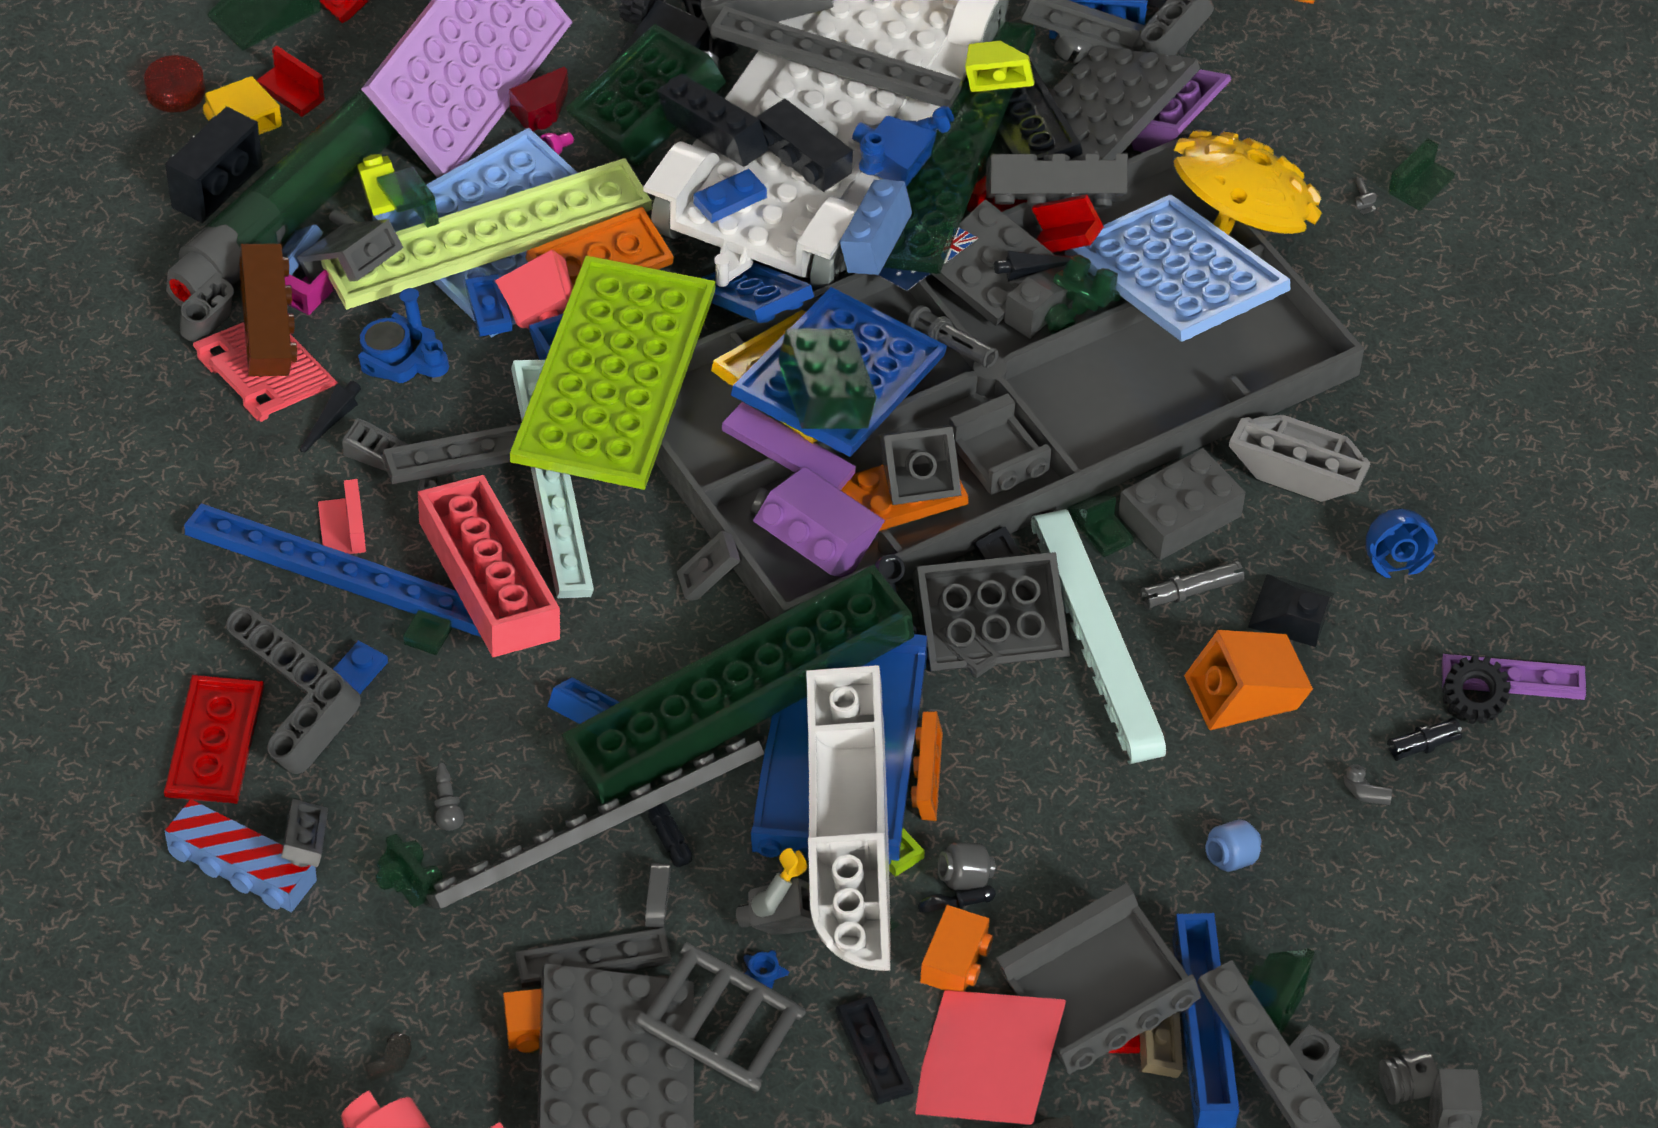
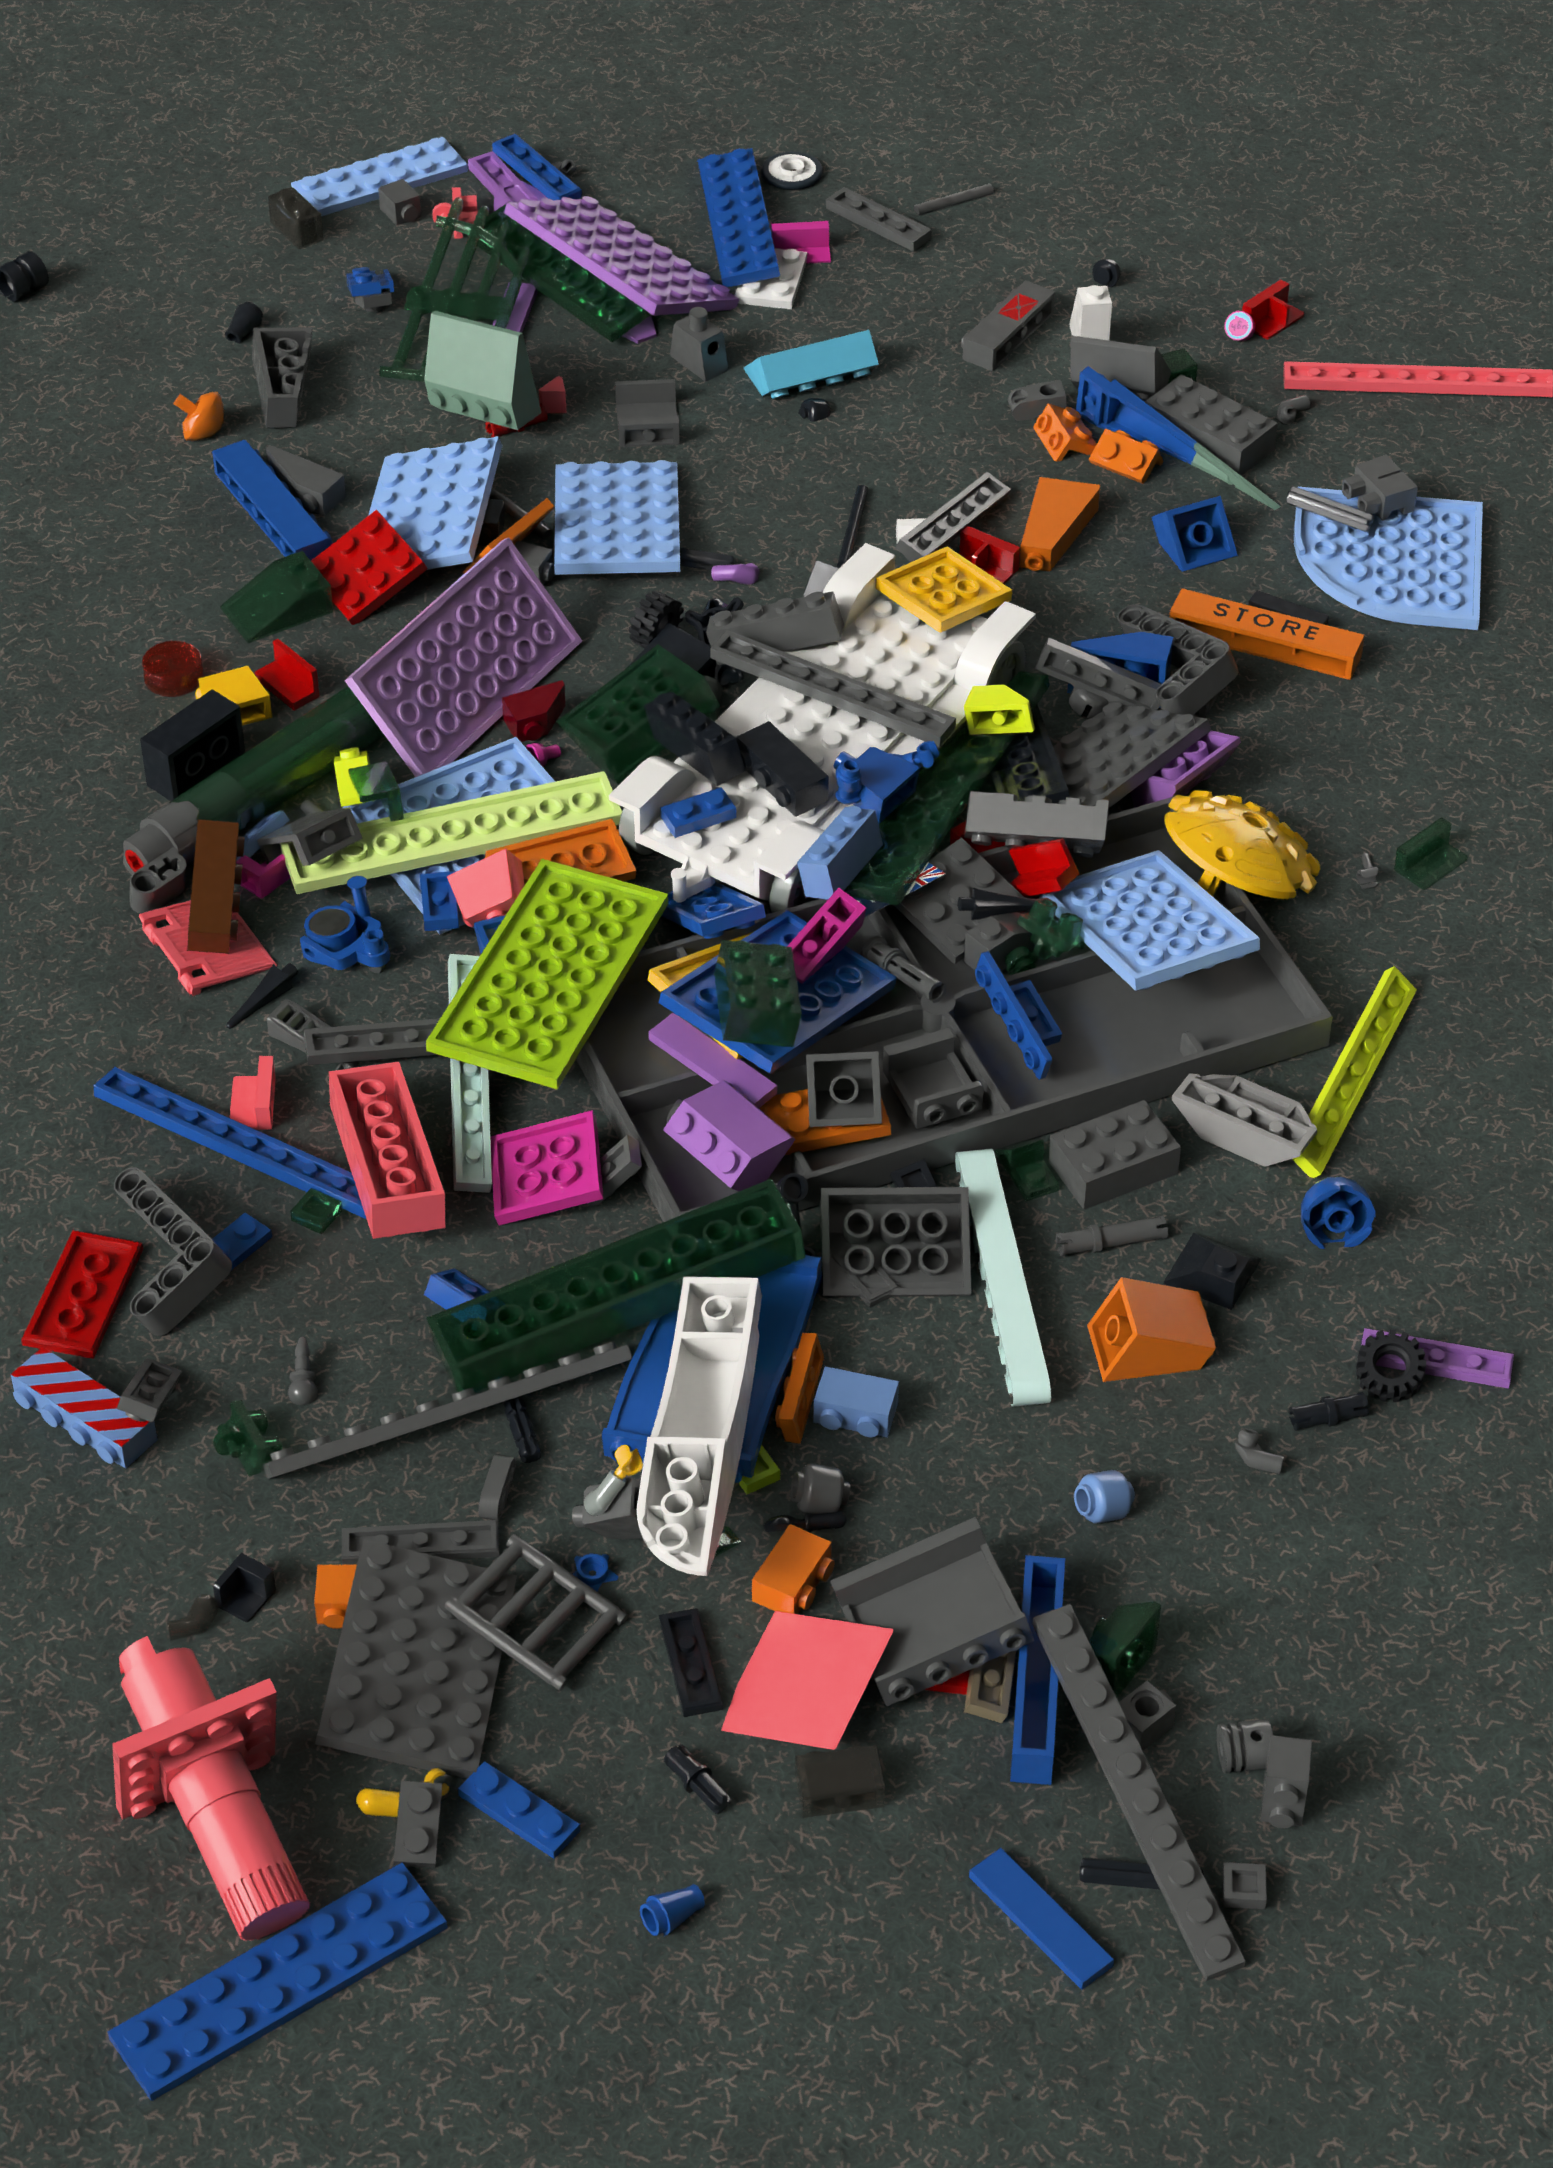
camera: 10 degrees right, 5 degrees down
none -> black panel [213,1552,276,1622]
none -> dark pink plate [490,1110,604,1226]
none -> dark pink slope [774,888,866,984]
none -> medium blue brick [813,1367,899,1438]
none -> blue bracket [975,951,1062,1080]
none -> neon yellow plate [1292,966,1417,1178]

